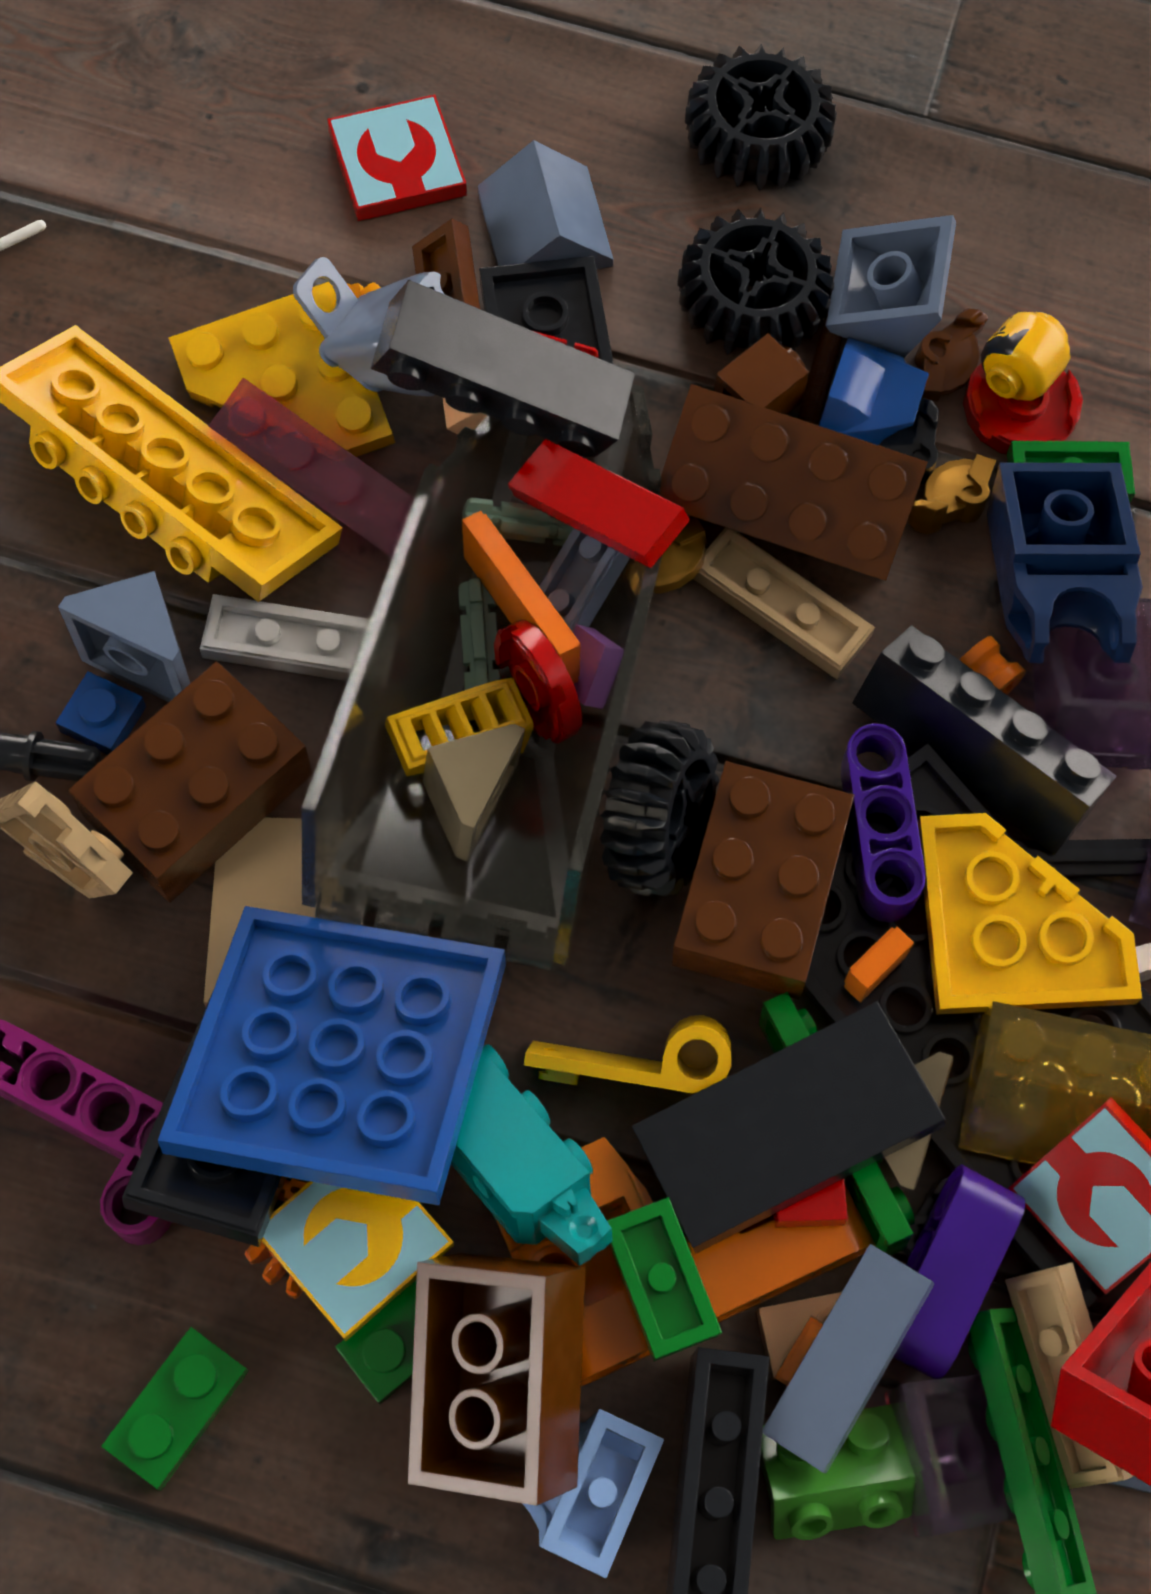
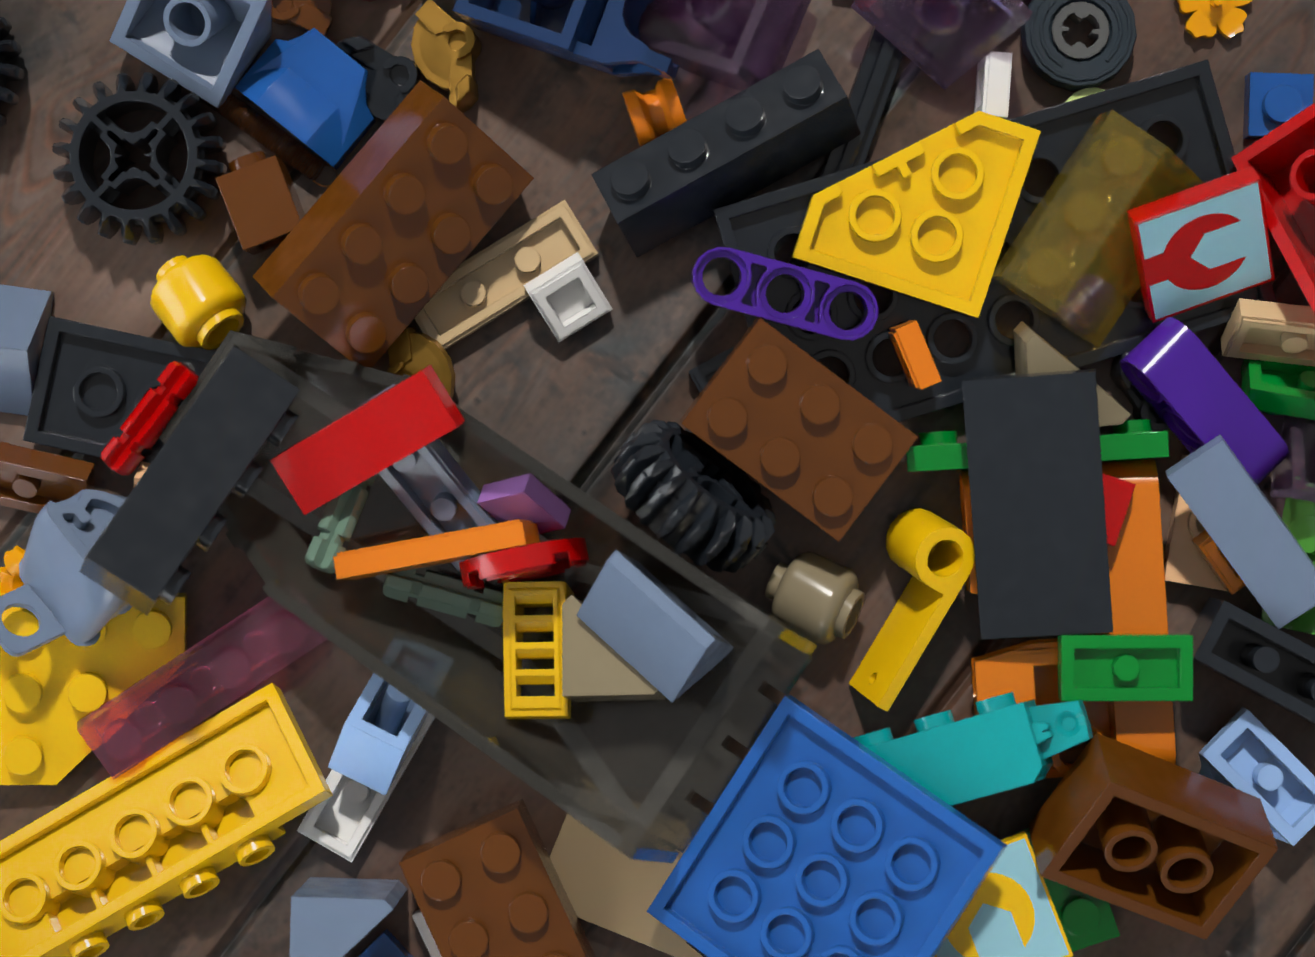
camera: 65 degrees left, 20 degrees up
none -> yellow head [150,254,246,350]
none -> light blue slope [328,634,453,796]
none -> white tile [523,252,613,342]
none -> sand blue slope [576,550,734,703]
none -> dark tan head [765,551,865,646]

